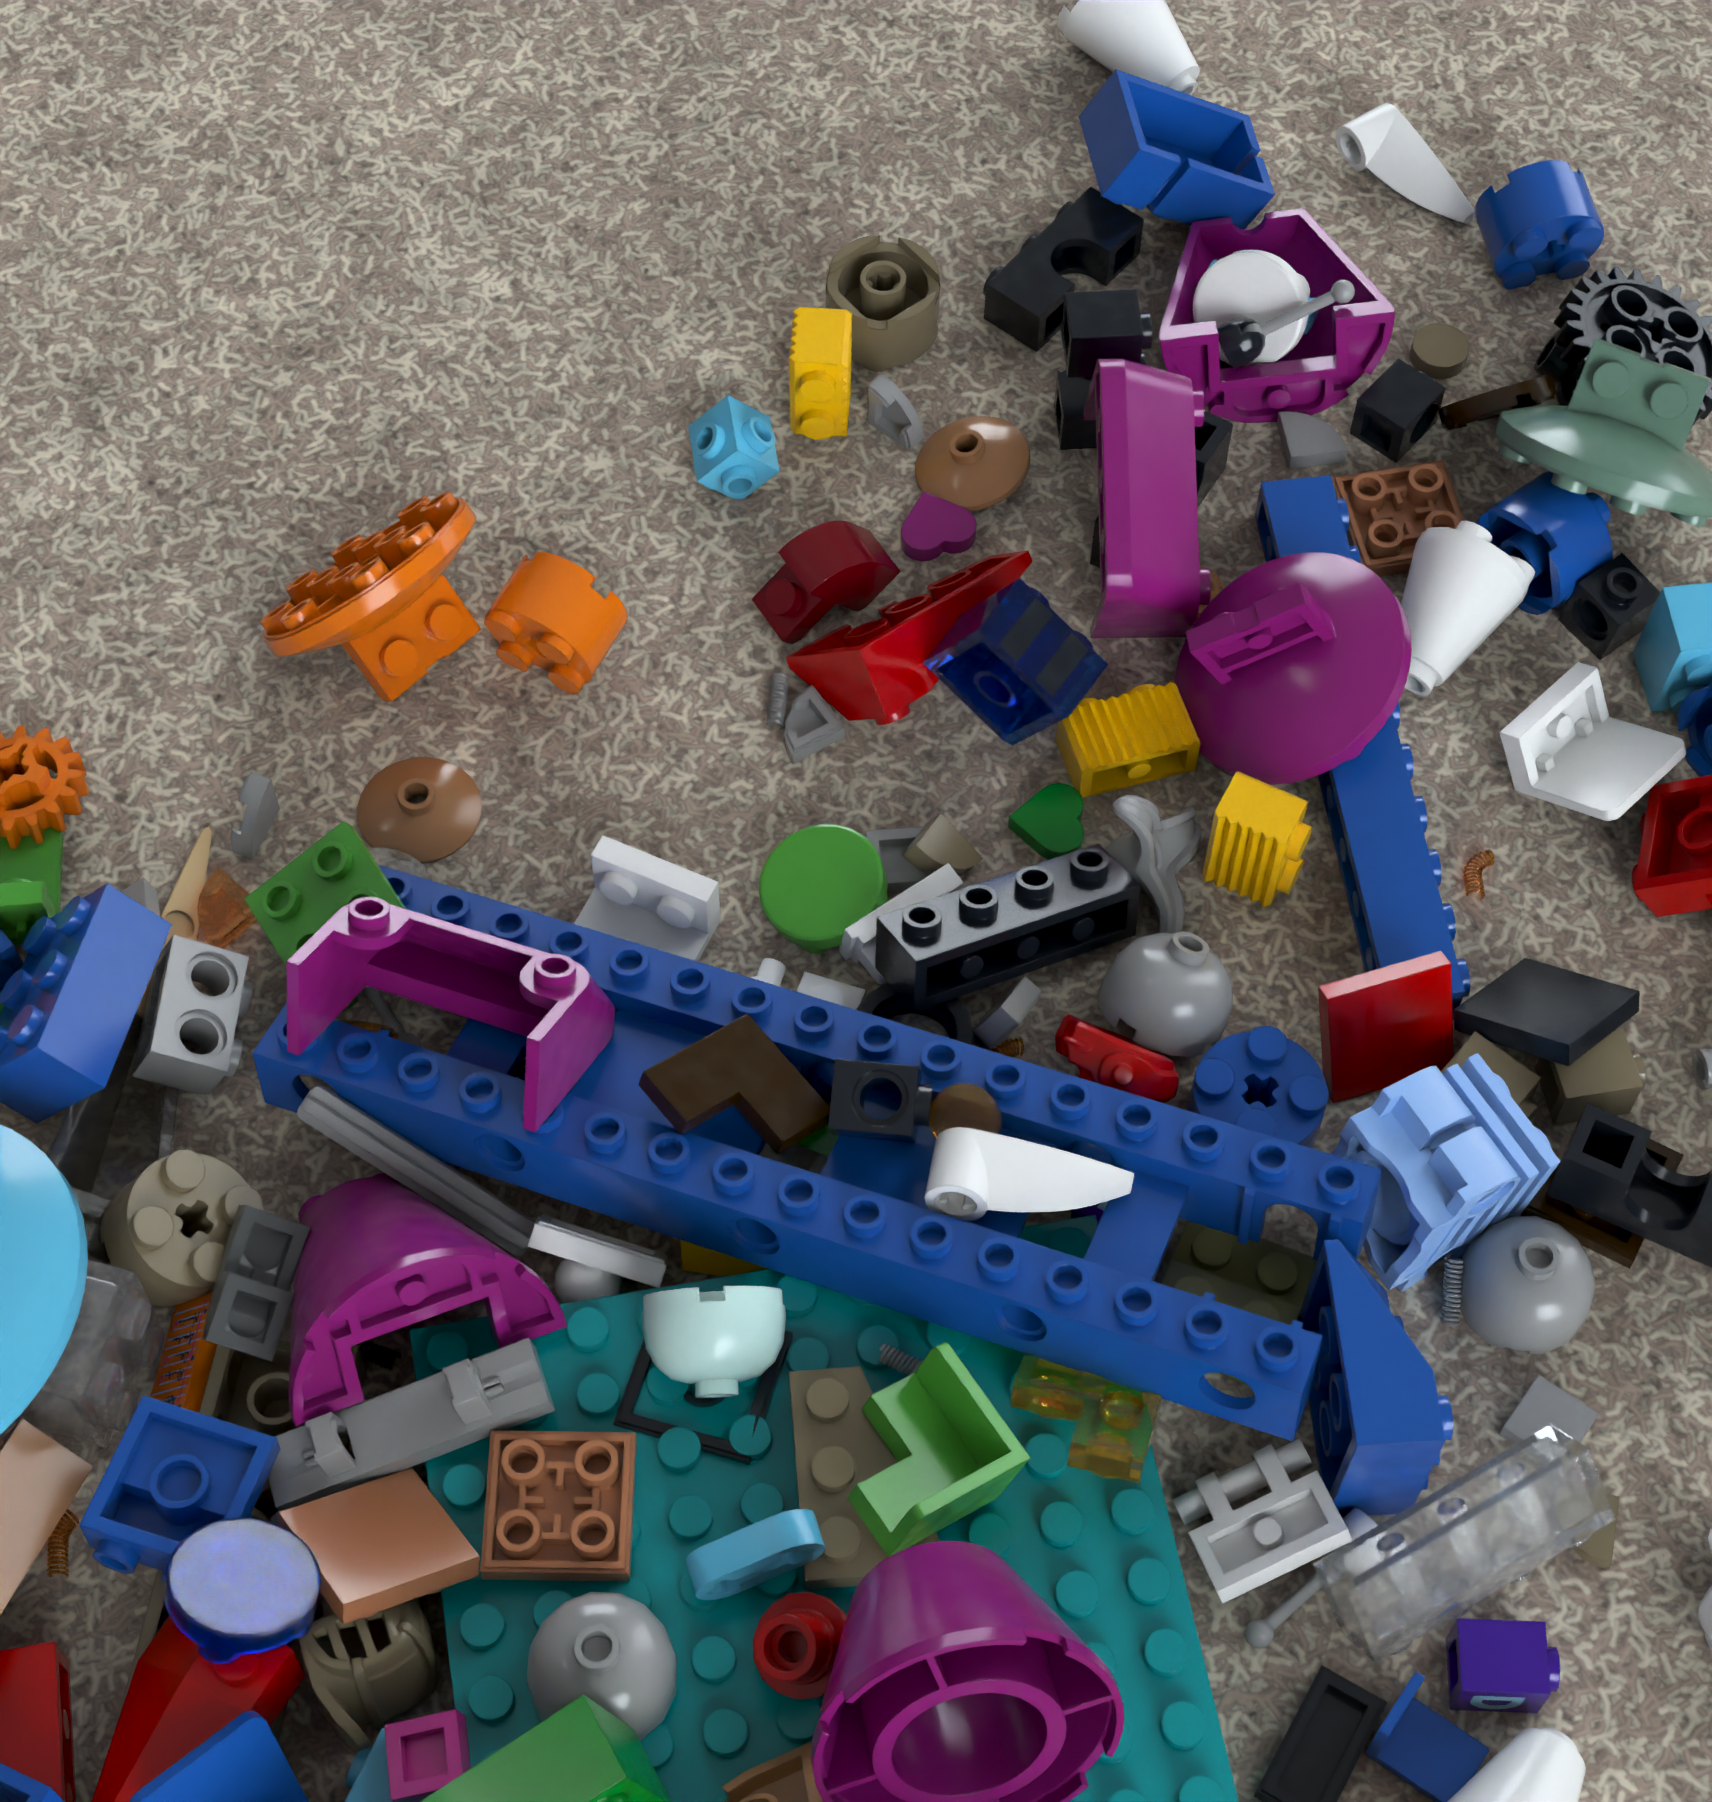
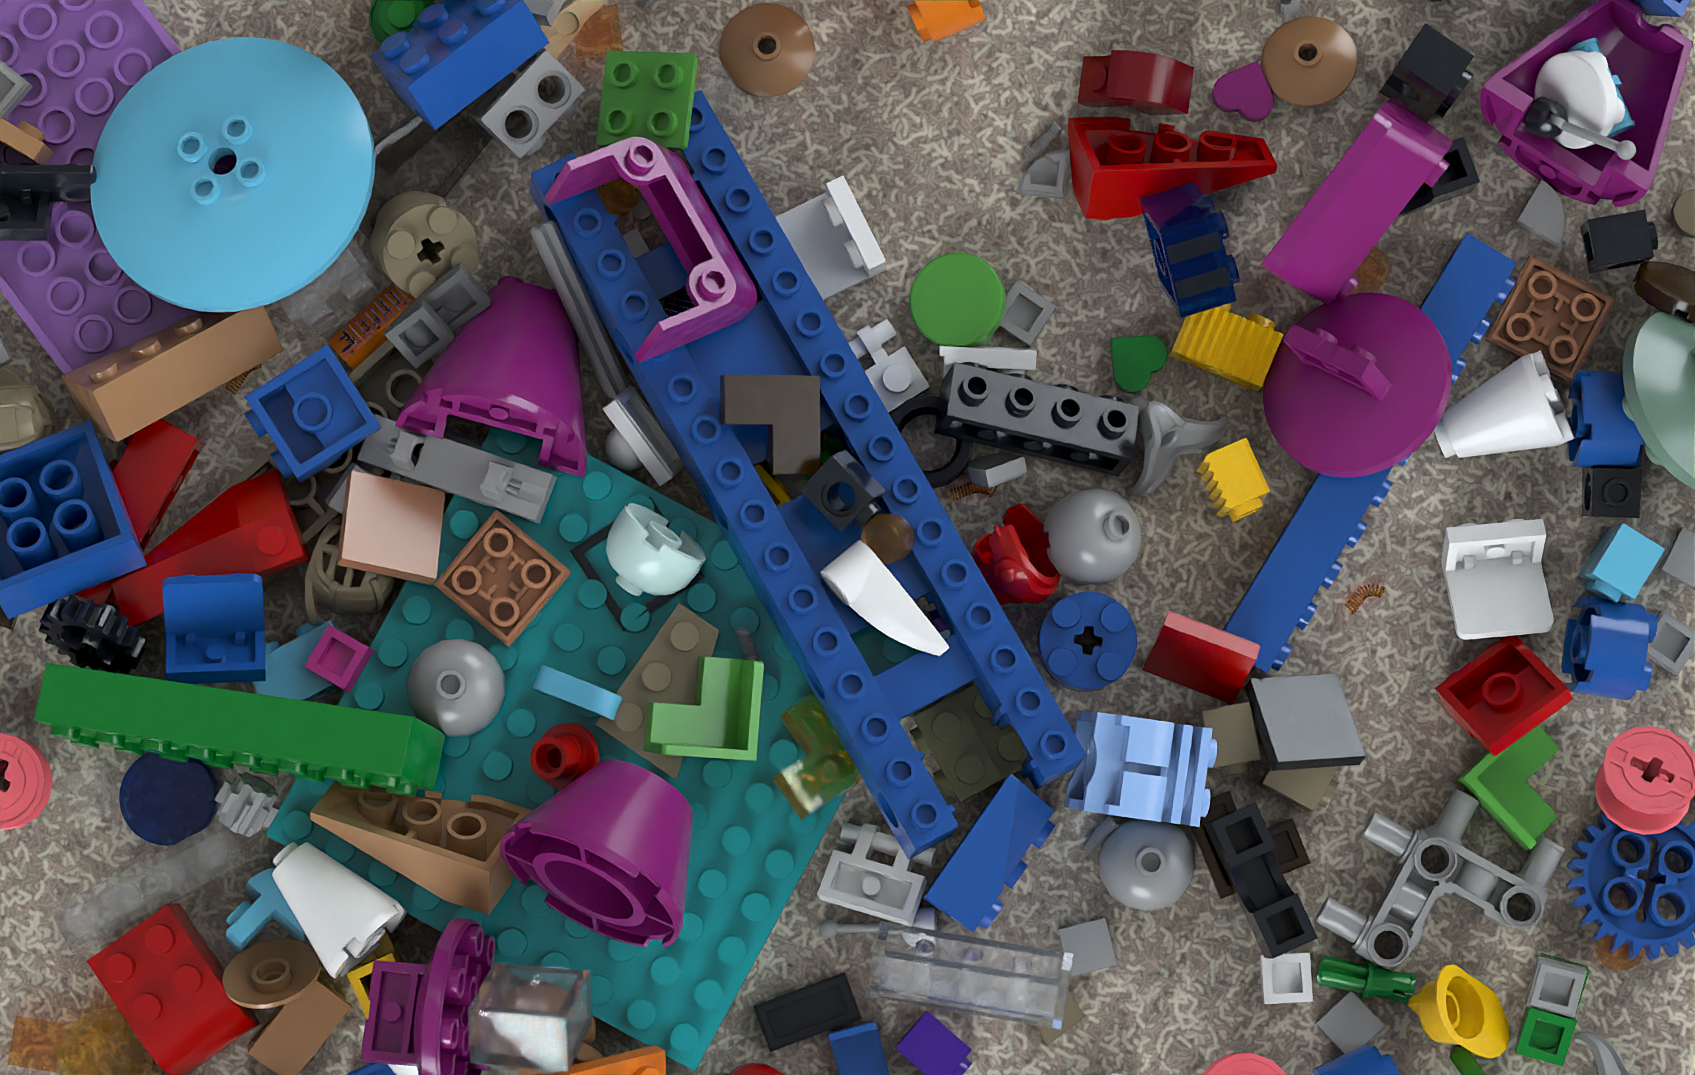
camera: 40 degrees right, 25 degrees up
clear blue tile [164,1518,321,1664] -> none
dark tan tile [902,813,983,876] -> none

